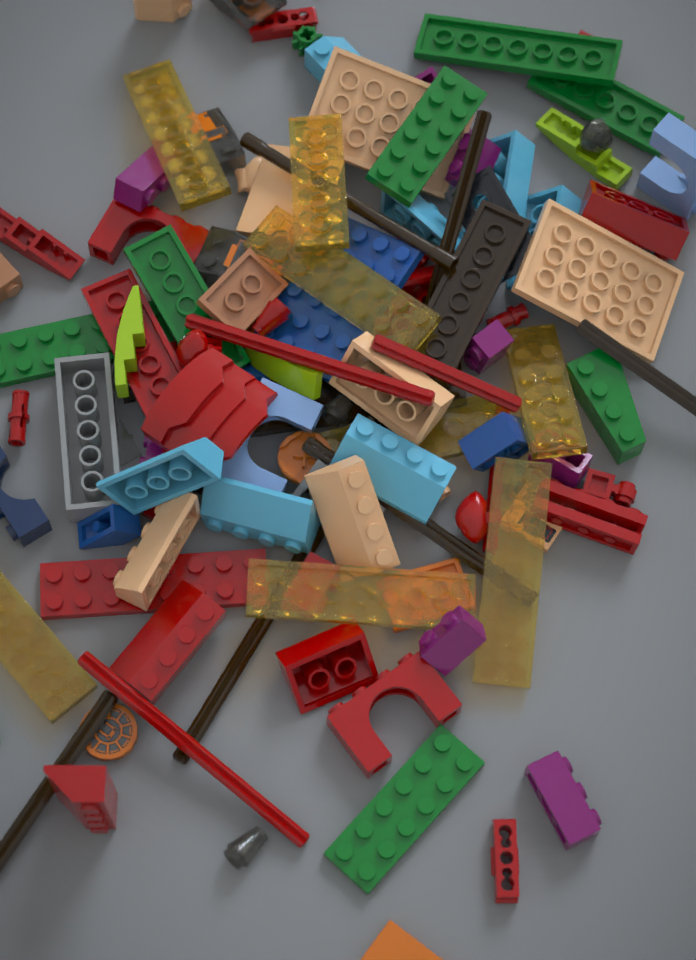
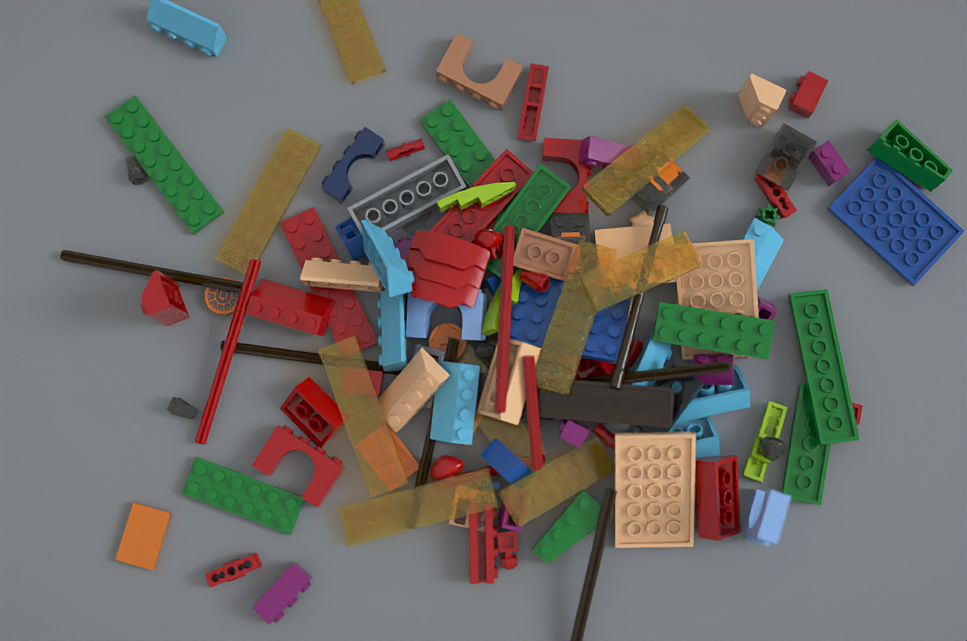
camera: 70 degrees right, 15 degrees up
magenta brick [418,605,487,677] -> none

